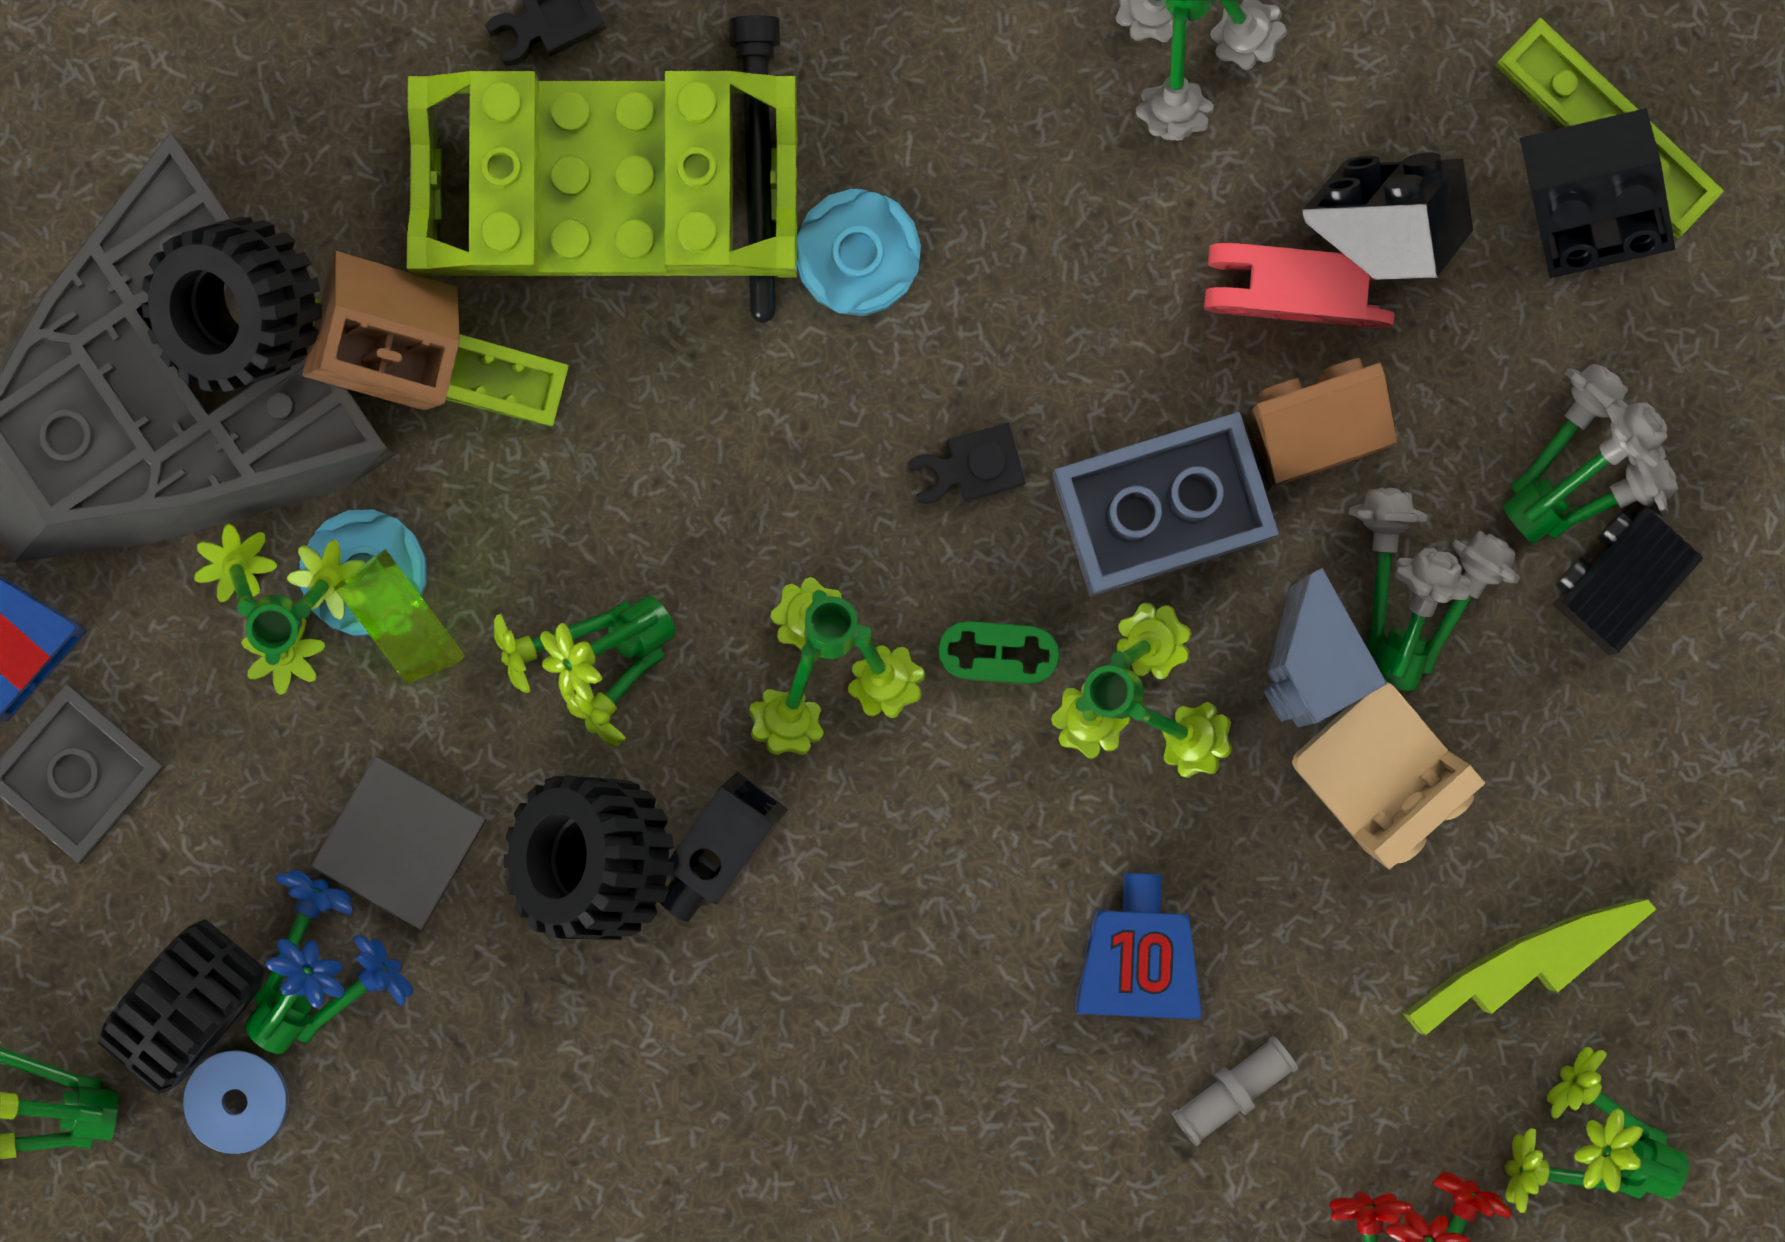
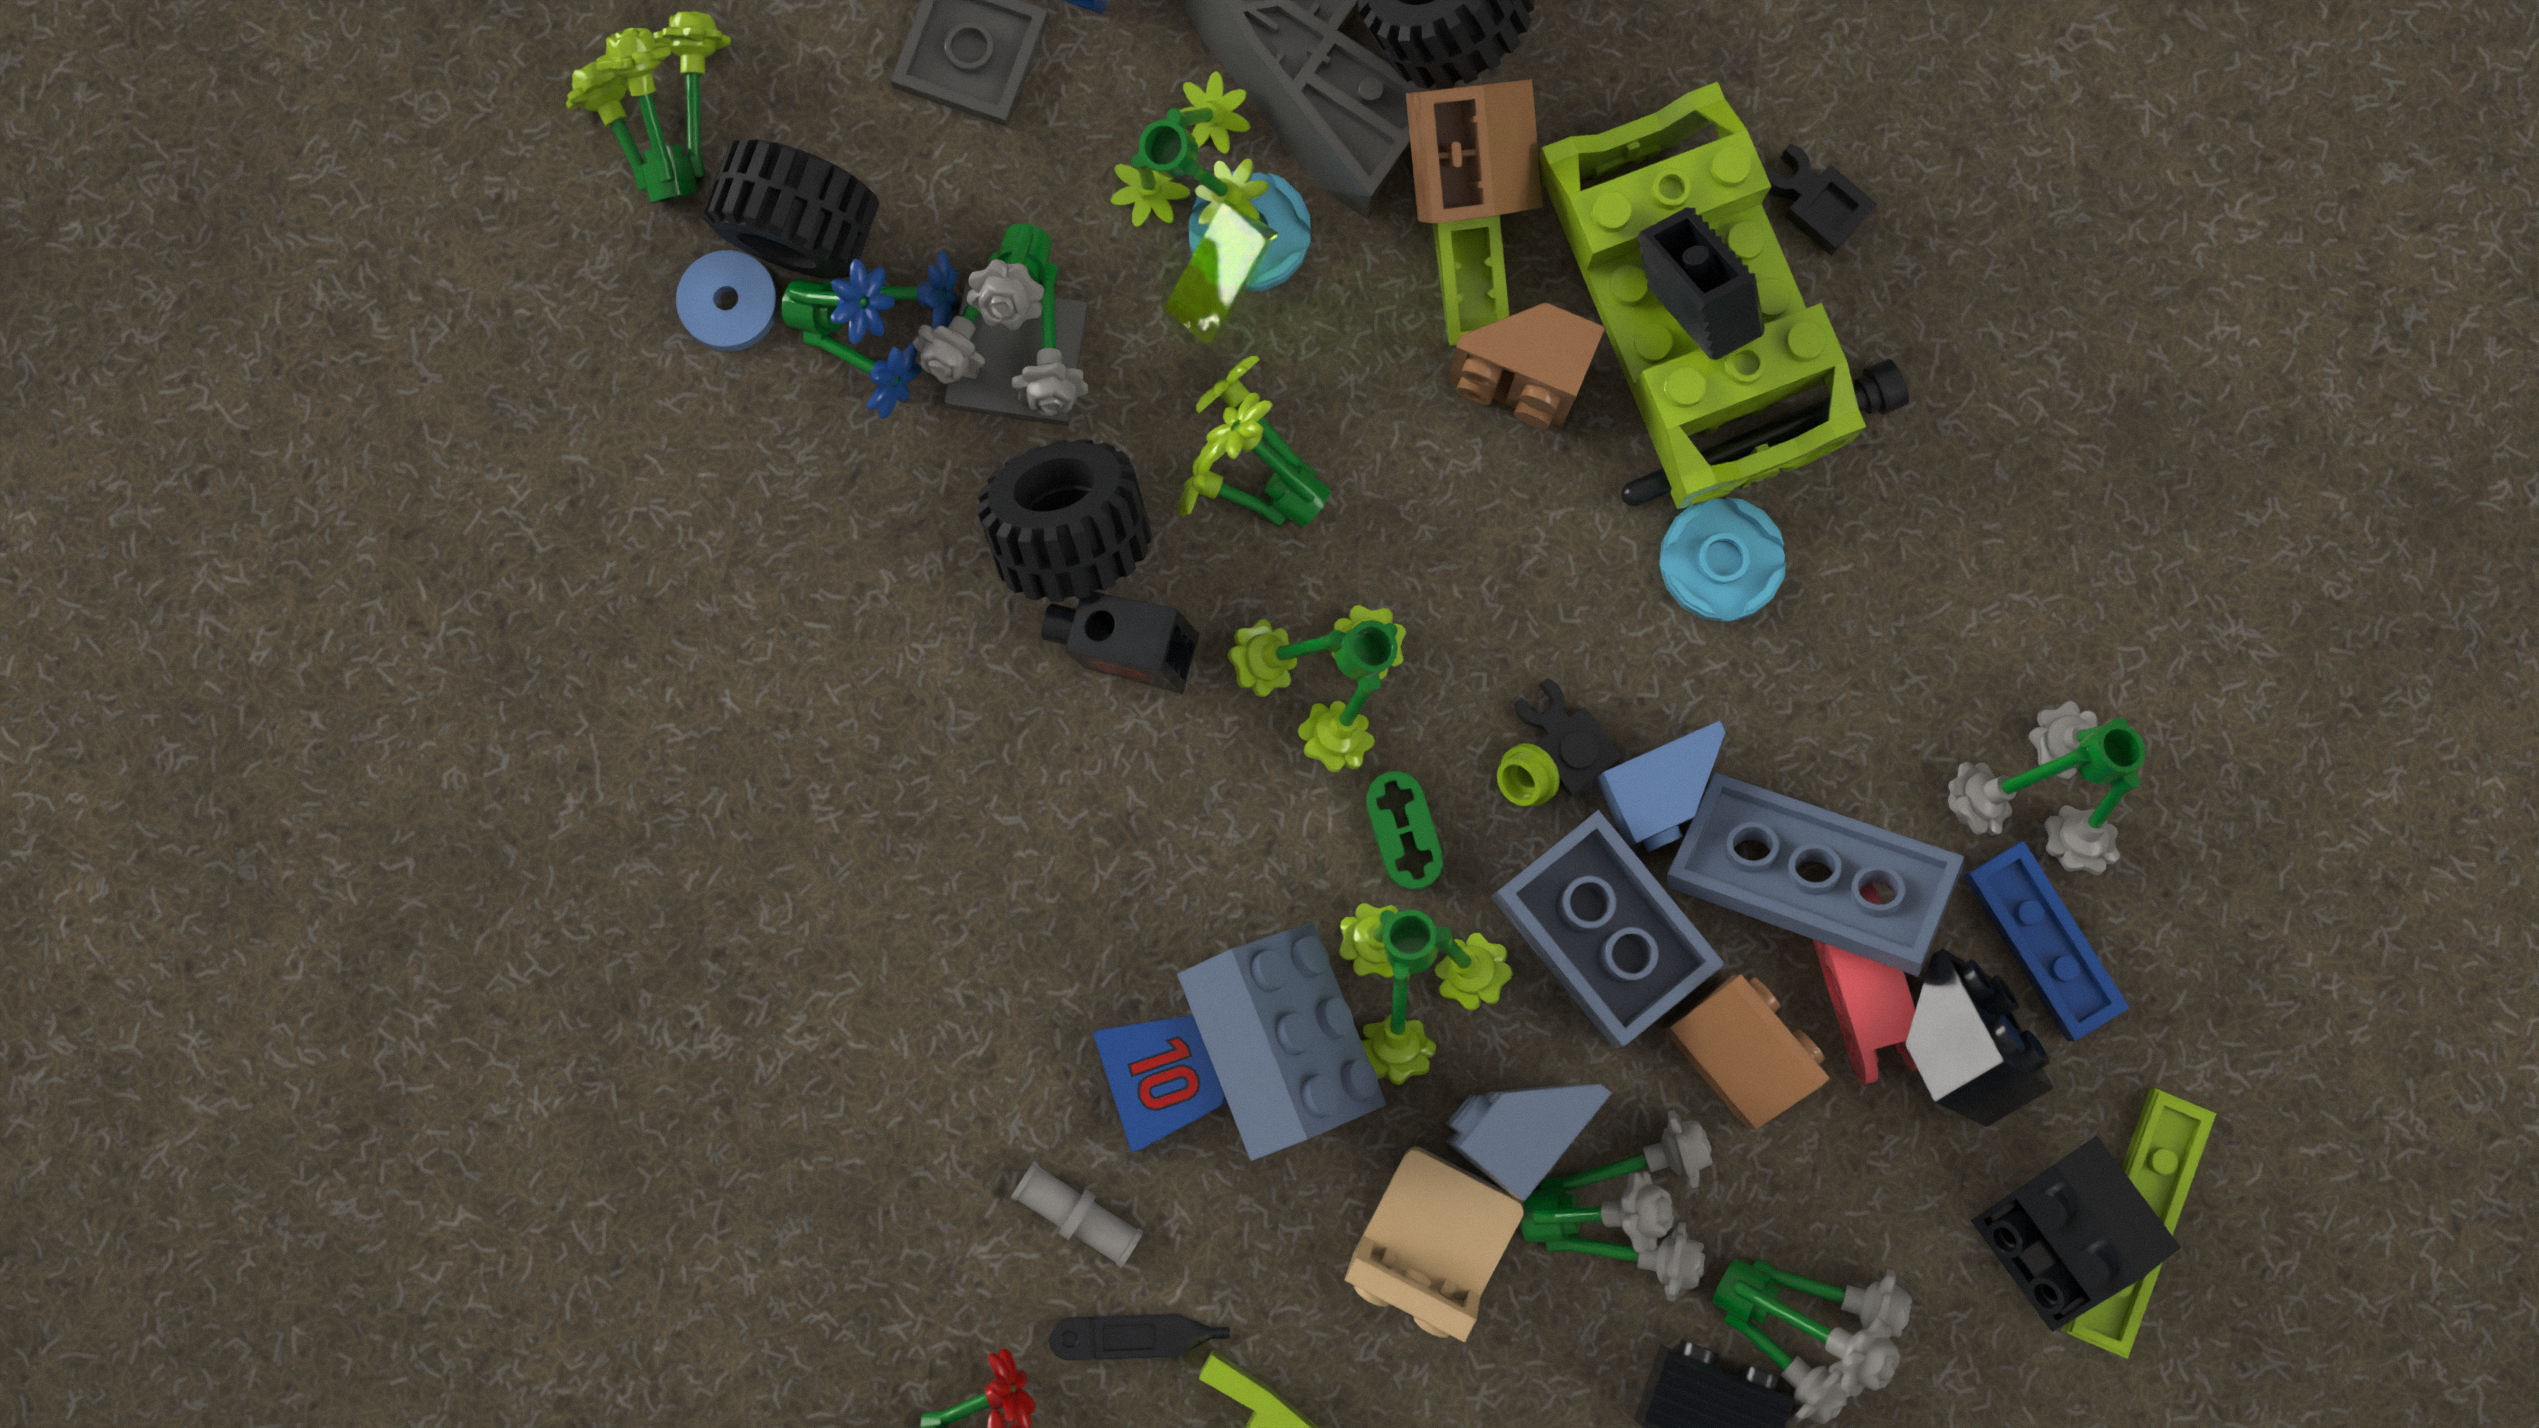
camera: 70 degrees right, 5 degrees down
none -> light grey plant [913,223,1089,416]
none -> black piece [1049,1313,1230,1361]
none -> sand blue brick [1177,922,1387,1161]
none -> medium nougat slope [1447,302,1605,429]
none -> lime plate [1497,743,1559,806]
none -> medium blue slope [1596,721,1725,852]
none -> black brick [1636,207,1765,360]
none -> sand blue plate [1667,772,1964,977]
none -> blue plate [1963,841,2130,1041]

